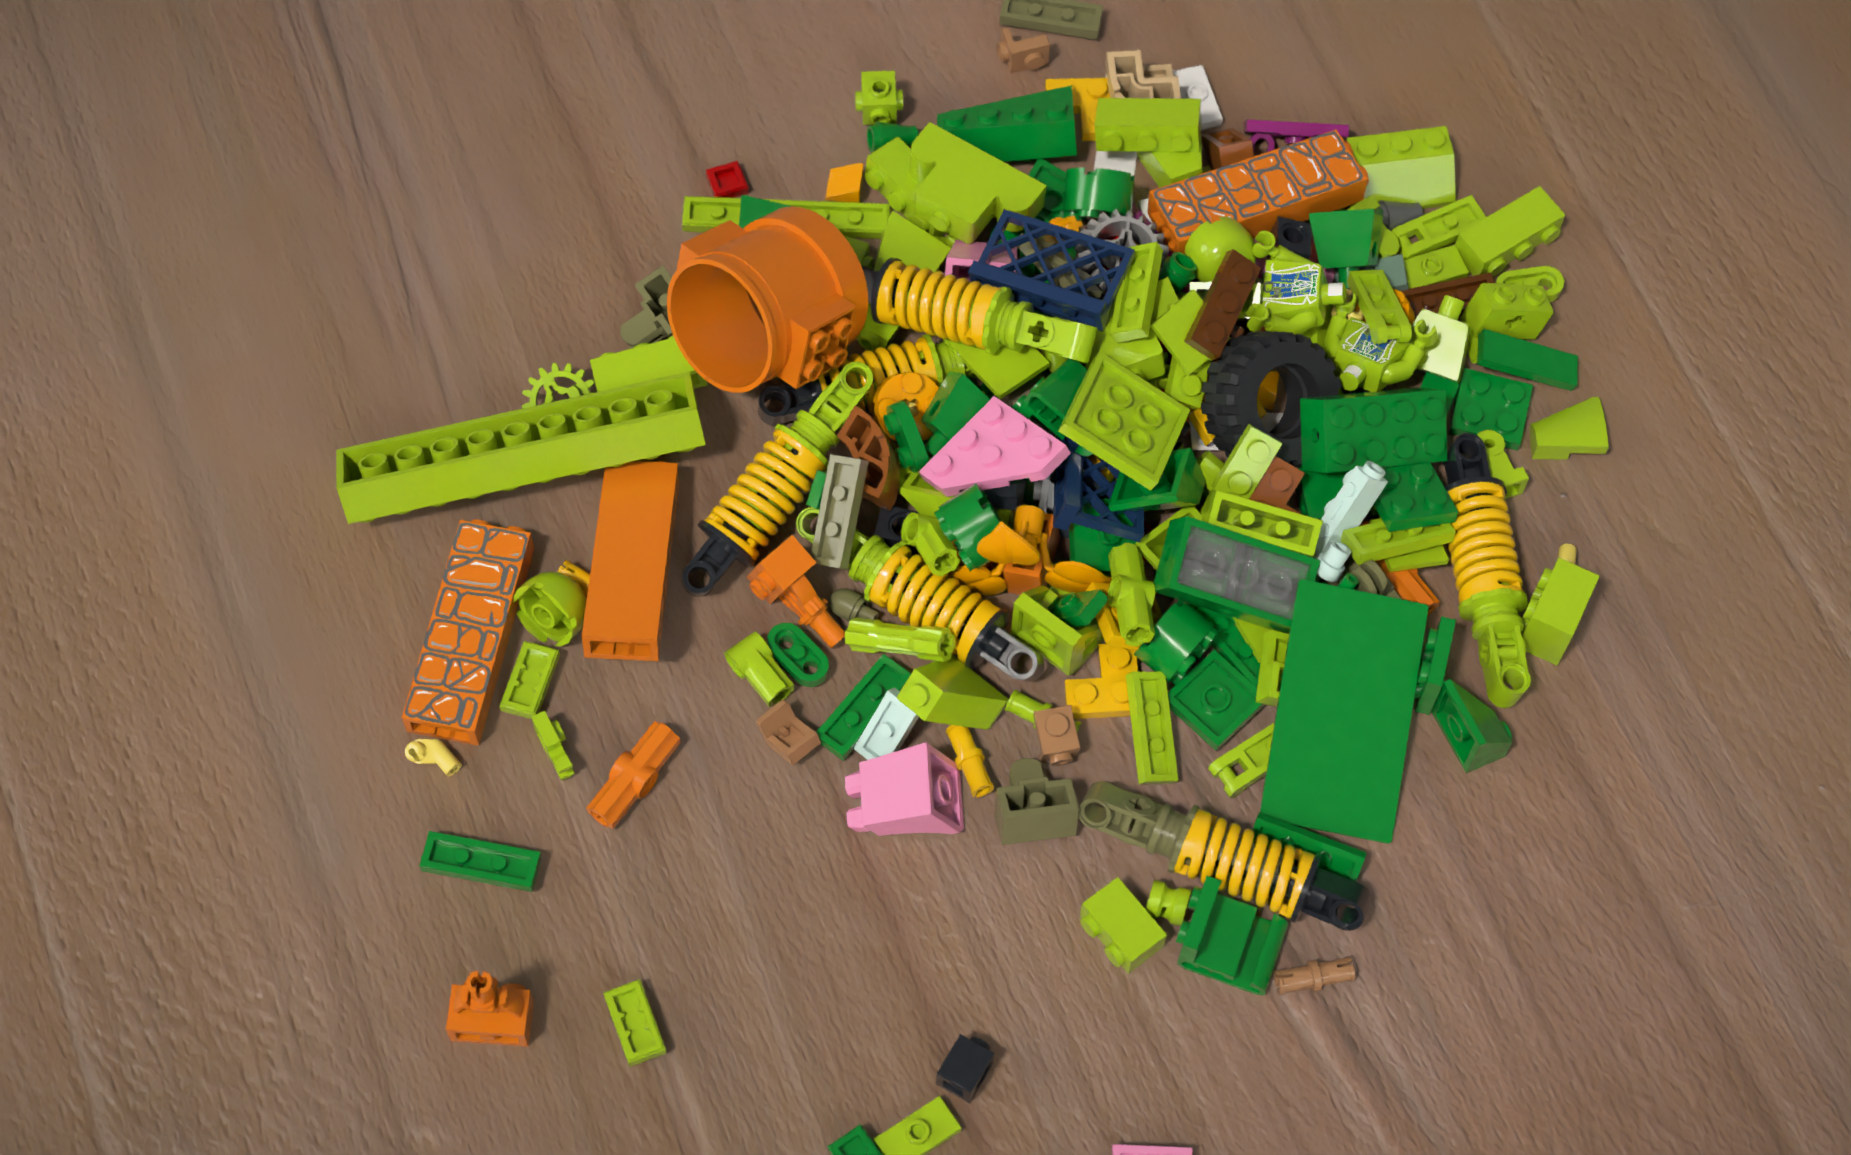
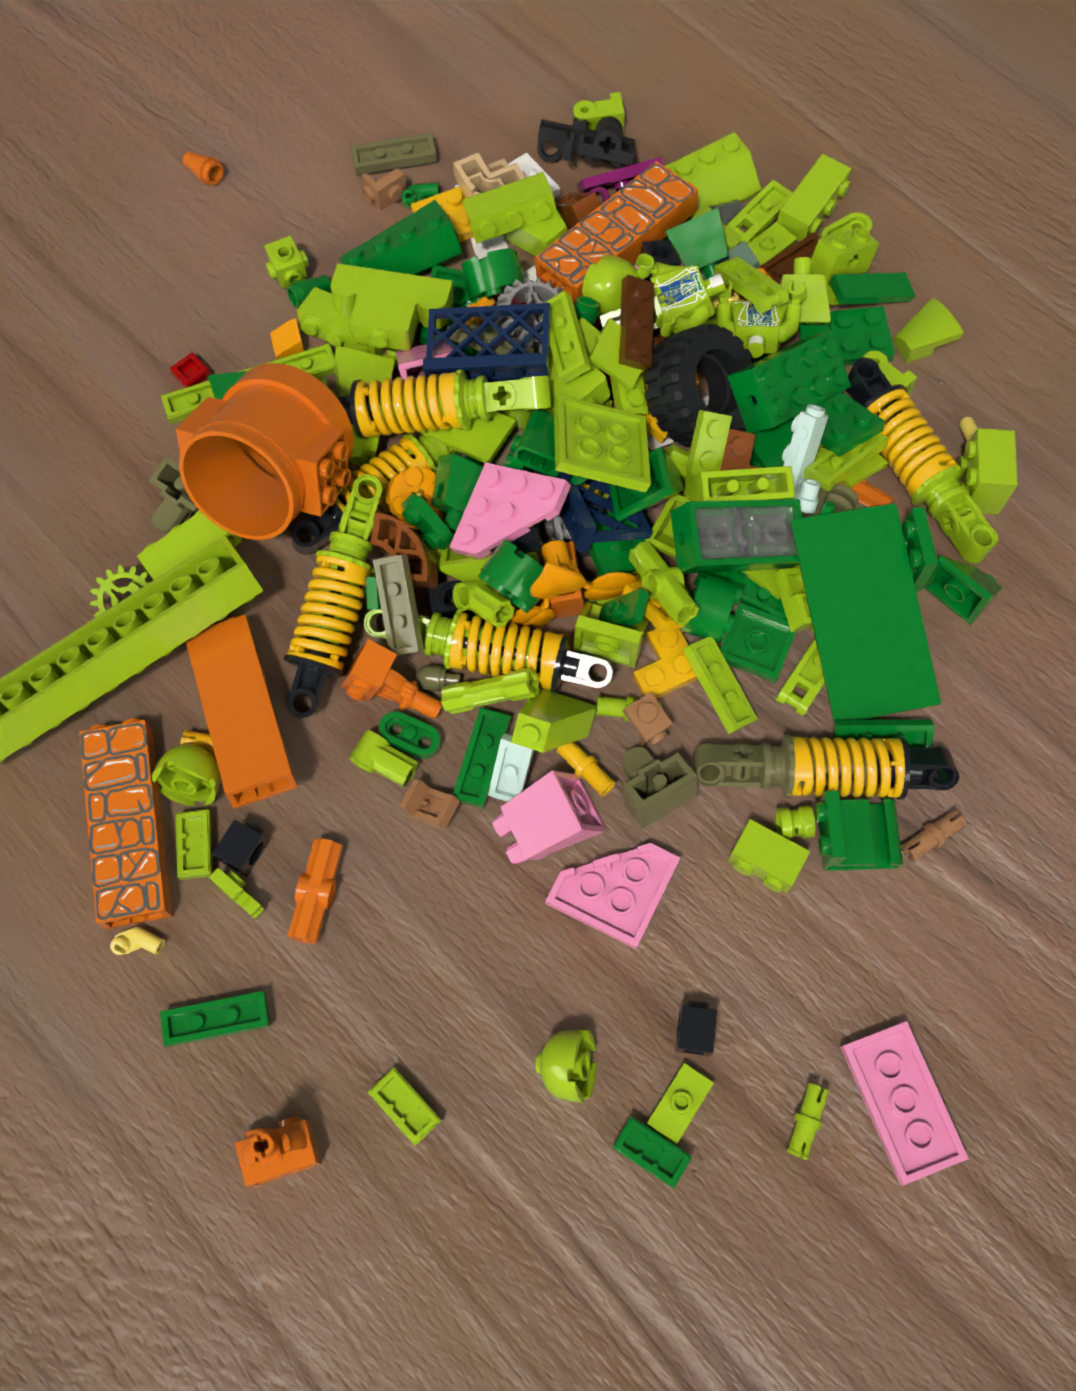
camera: 20 degrees left, 5 degrees up
none -> black brick [212,819,269,877]
none -> green arm [401,182,441,208]
none -> lime cylinder [535,1029,597,1103]
none -> black plate [537,116,635,167]
none -> bright pink plate [545,843,680,949]
none -> lime leg [573,92,625,131]

